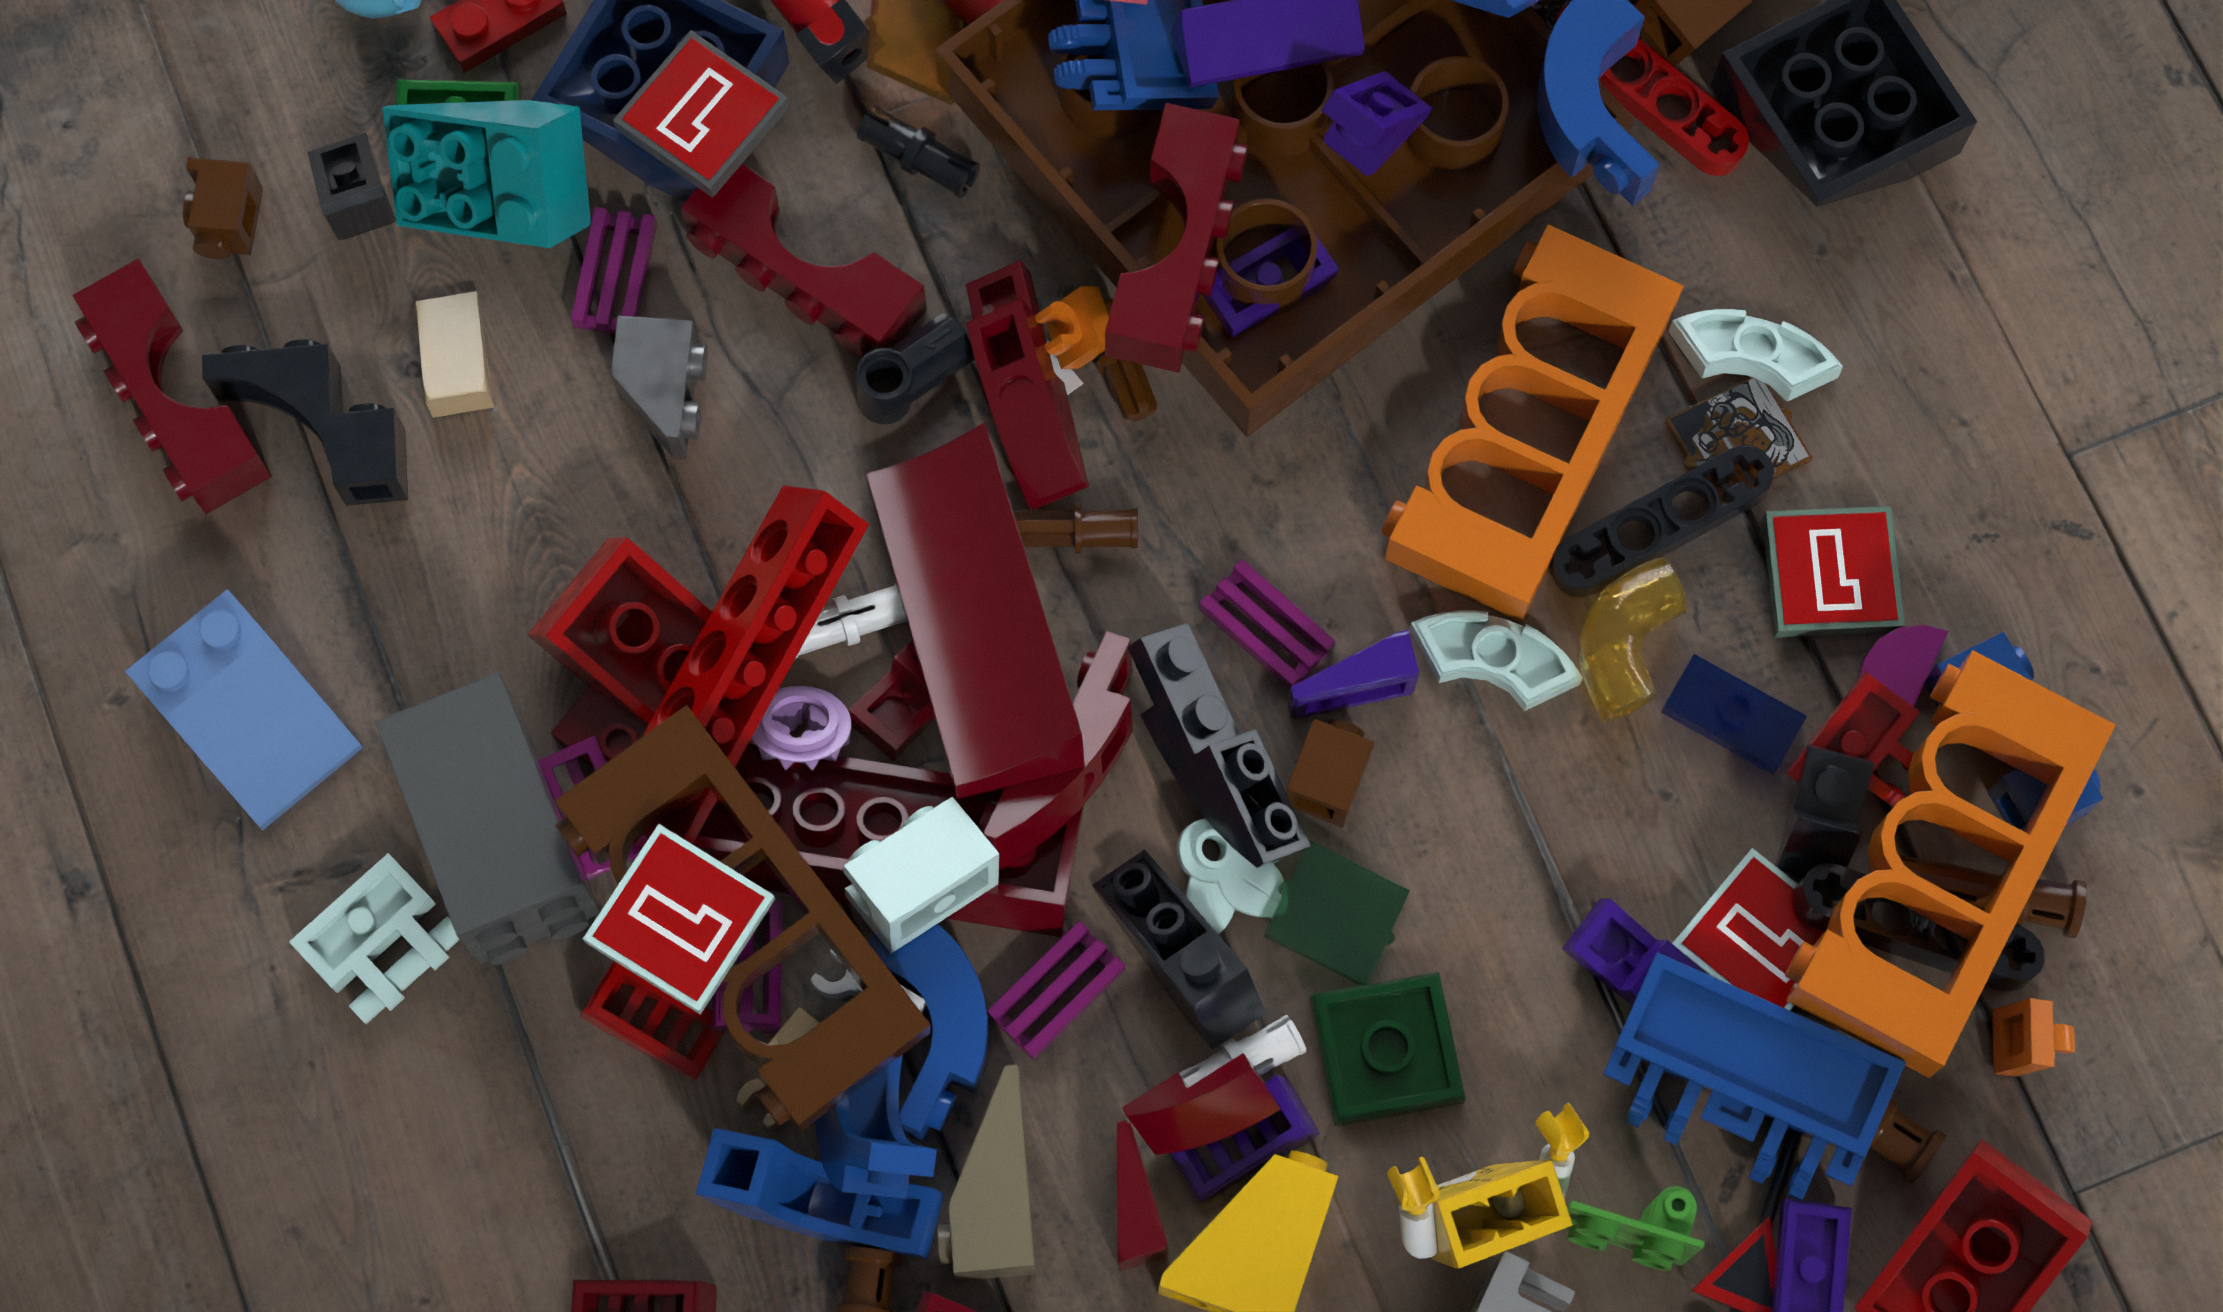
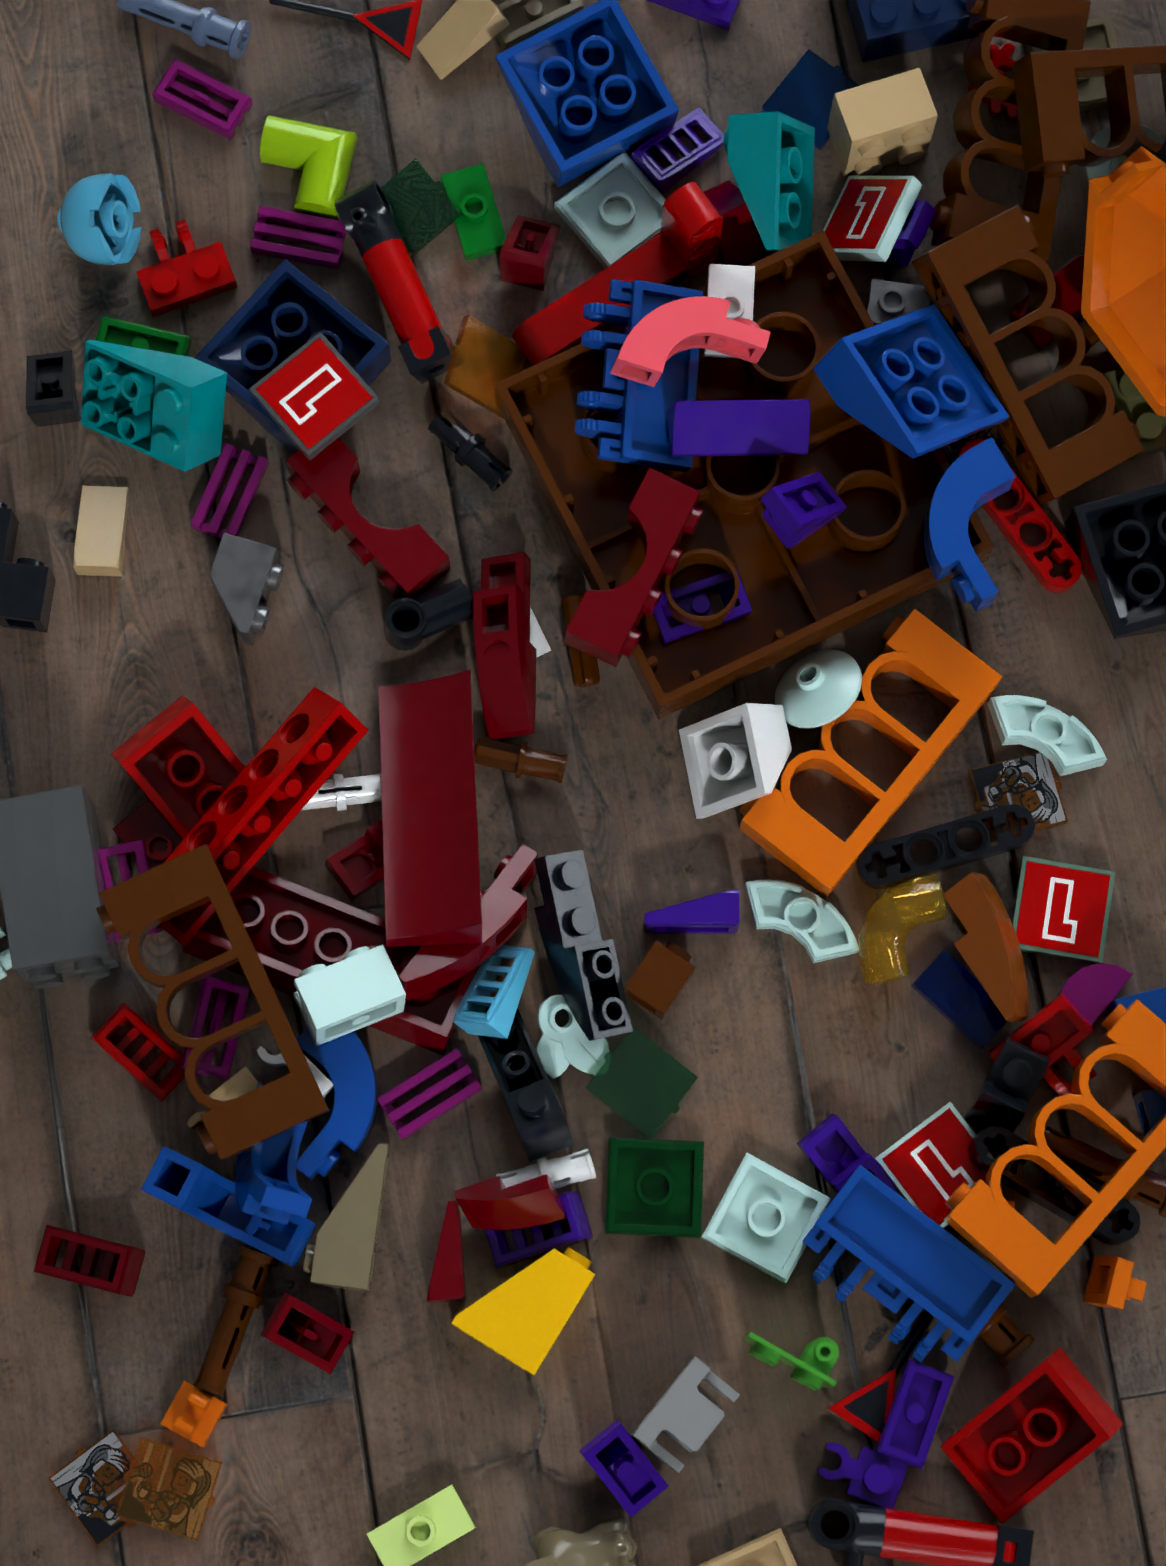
camera: 10 degrees right, 5 degrees up
red tile [583,824,775,1015] -> none
lavender gear [749,686,851,771] -> none
orange tile [1035,286,1109,369] -> none
magenta tile [1199,559,1336,690] -> none
torso [1387,1102,1589,1269] -> none
none -> medium azure slope [453,945,535,1039]
none -> white slope [679,703,792,819]
none -> light aqua tile [701,1153,831,1284]
none -> light aqua dish [775,649,862,728]
none -> dark orange slope [942,872,1029,1022]

